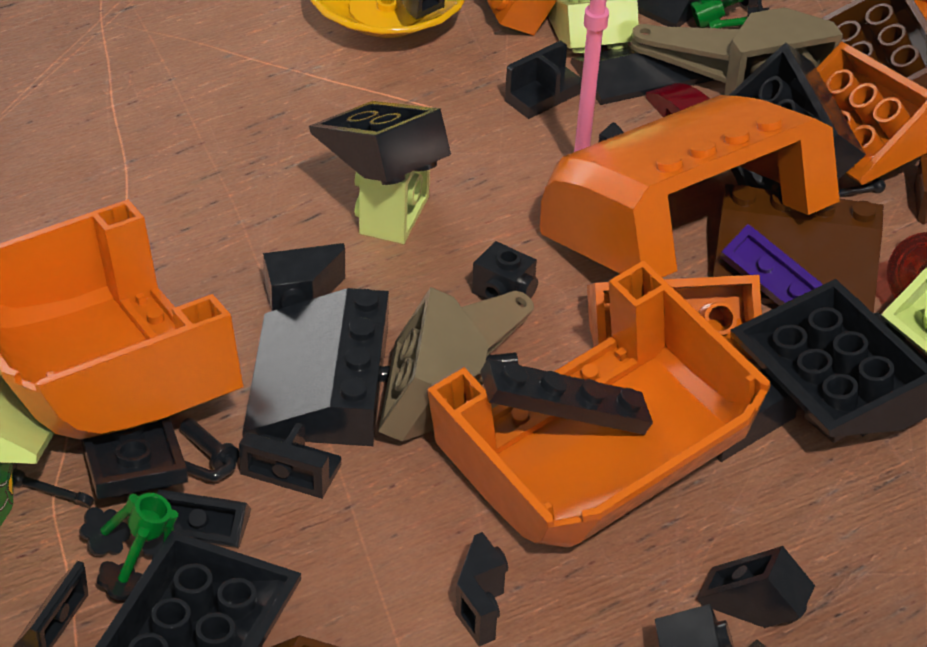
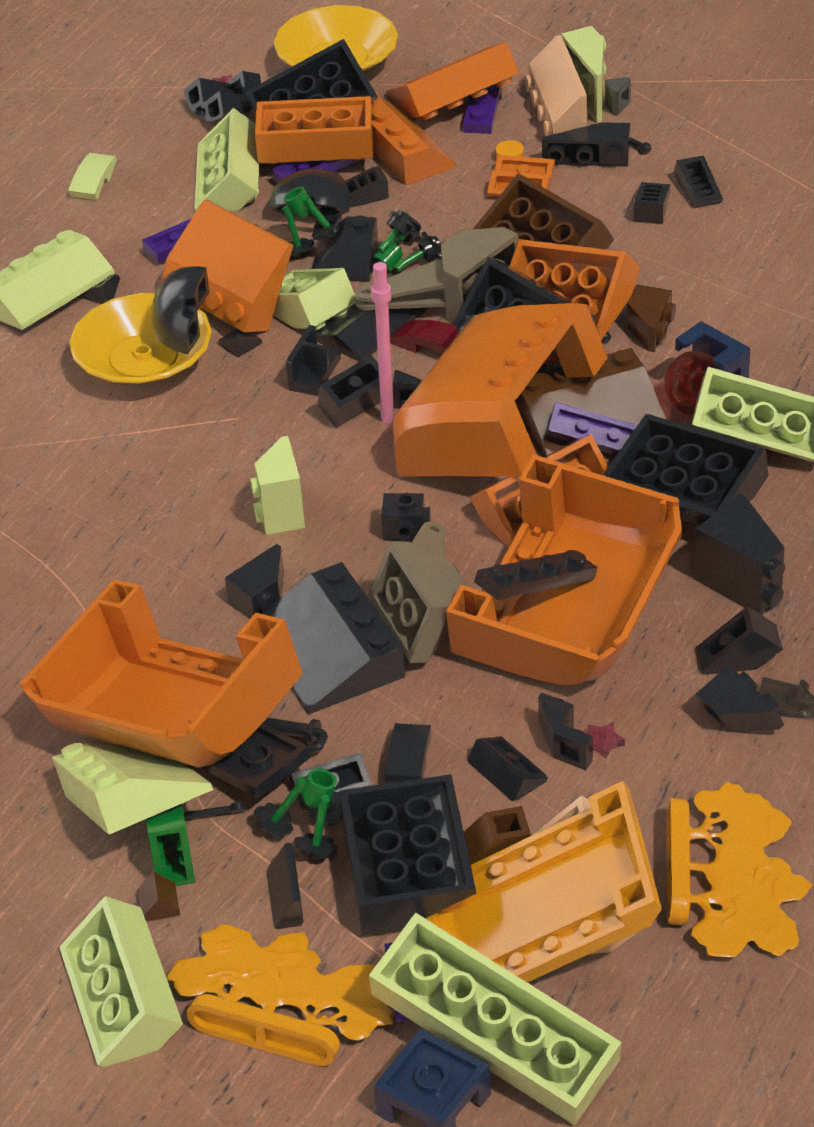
camera: 25 degrees left, 0 degrees up
black panel [239,423,342,499] -> none
black slope [309,101,451,185] -> none
none -> black slope [219,329,262,357]
none -> black brick [317,355,380,428]
none -> black slope [385,723,431,782]
none -> black slope [468,736,548,801]
none -> clear pink piece [587,722,625,758]
none -> black slope [695,493,785,615]

